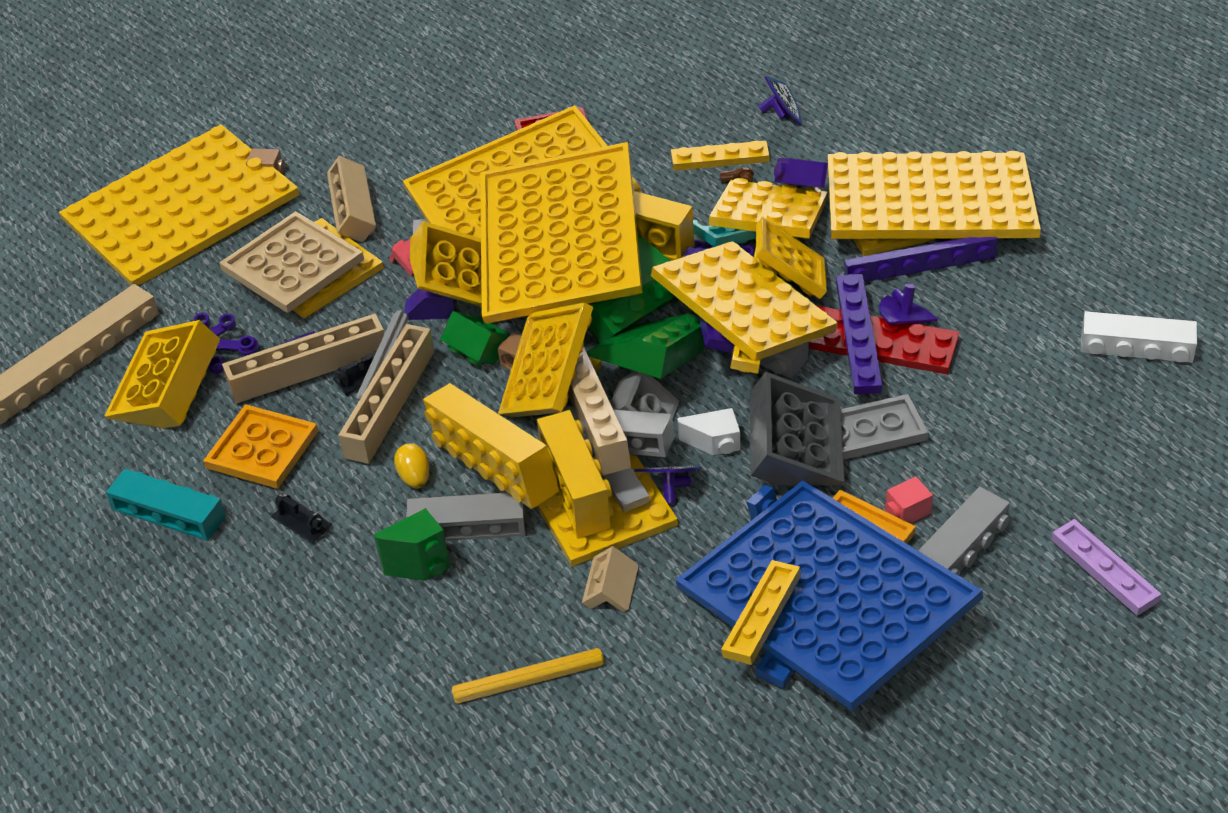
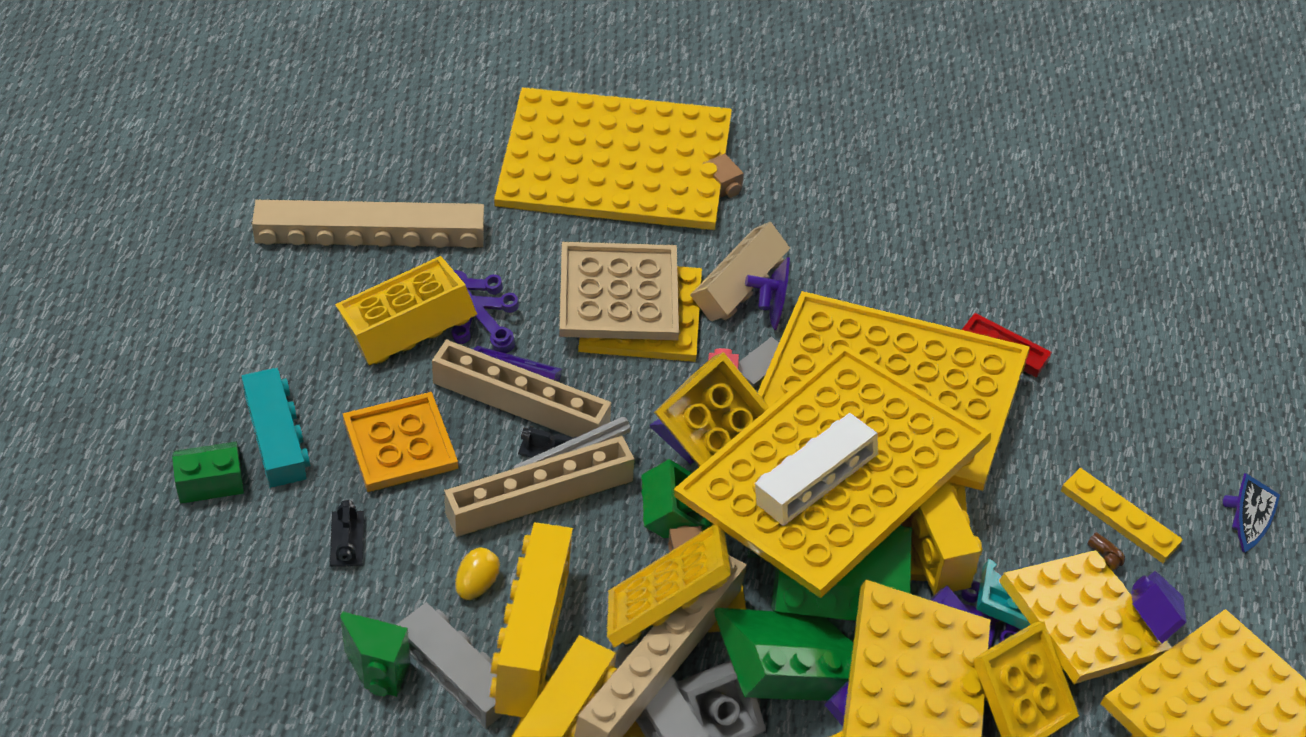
camera: 40 degrees right, 5 degrees up
none -> green slope [172,441,244,504]
none -> dark purple shield [745,257,790,330]
none -> white brick [755,413,878,526]

